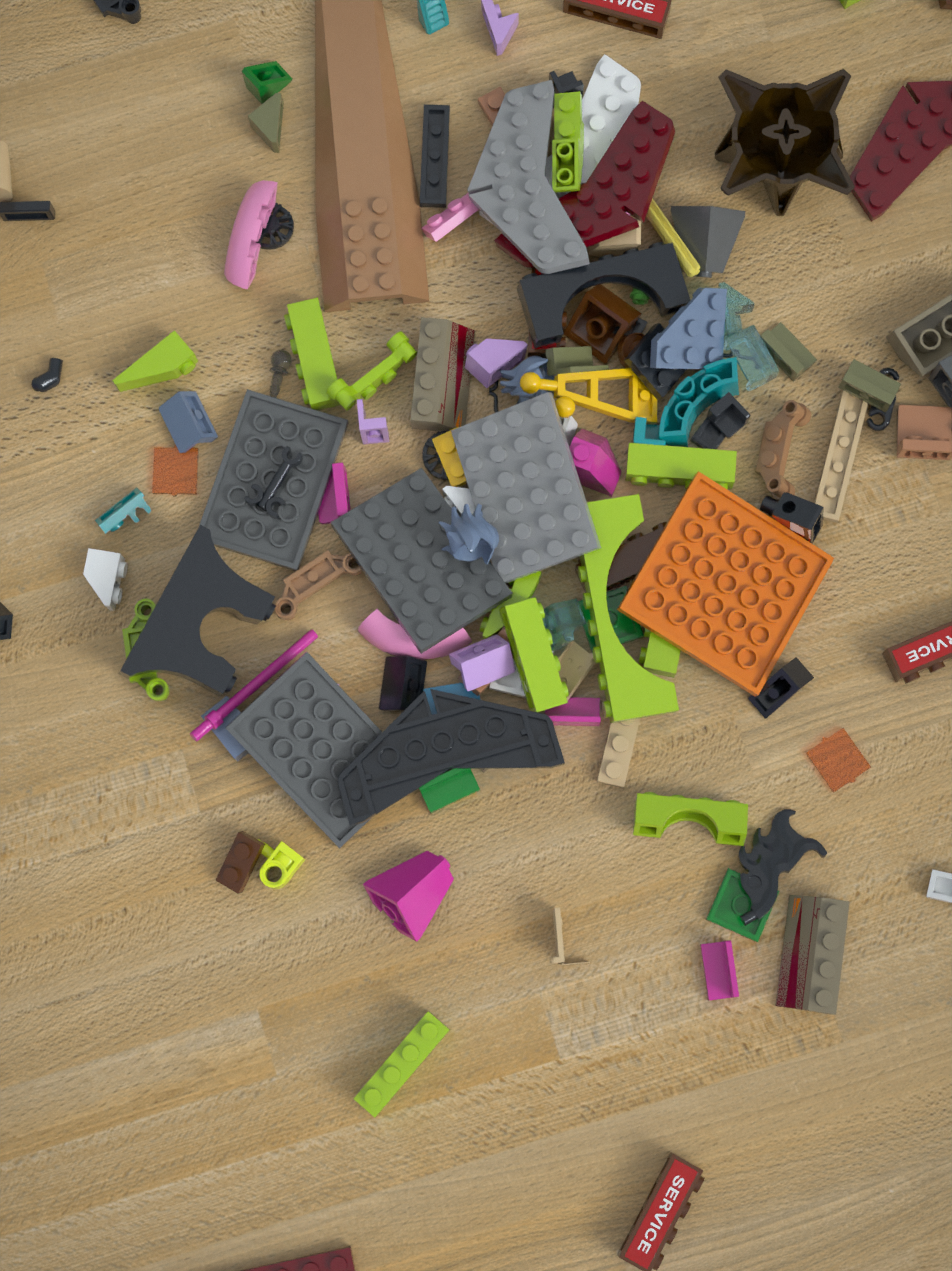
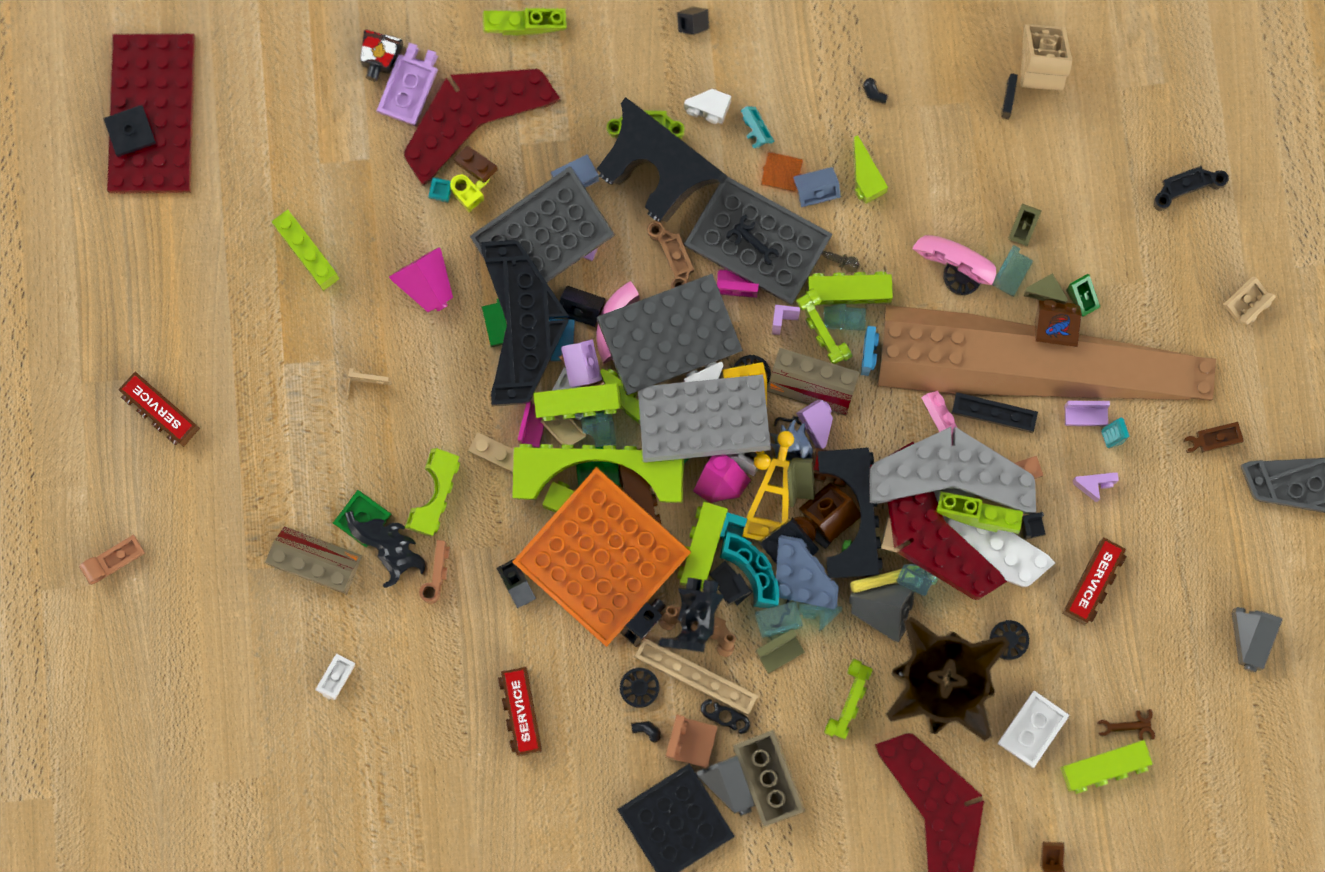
camera: 100 degrees right, 0 degrees up
dark pink bar [190,629,318,742] -> none
sand blue hair [439,503,499,565] -> none
dark pink panel [700,940,739,1001] -> none
clear orange piece [806,728,871,793] -> none
olive panel [838,359,901,412] -> none
none -> nougat plate [79,534,145,585]
none -> torso [360,29,404,81]
none -> lavender tile [377,43,438,126]
none -> dark red wing [404,69,560,186]
none -> nougat plate [419,540,450,604]
none -> teal tile [428,177,452,203]
none -> lime slope [482,8,566,36]
none -> black wheel [620,668,659,708]
none -> black arm [631,721,661,742]
none -> black hips [659,578,723,652]
none -> clear light blue slope [823,304,866,330]
none -> lime plate [824,658,873,740]
none -> dark azure plate [861,326,879,376]
none -> clear light blue slope [896,564,938,596]
none -> black wheel [989,620,1029,660]
none -> clear light blue panel [992,245,1033,297]
none -> white plate [997,691,1069,768]
none -> olive slope [1008,203,1042,246]
none -> reddish brown slope [1035,300,1081,347]
none -> lavender panel [1065,401,1110,426]

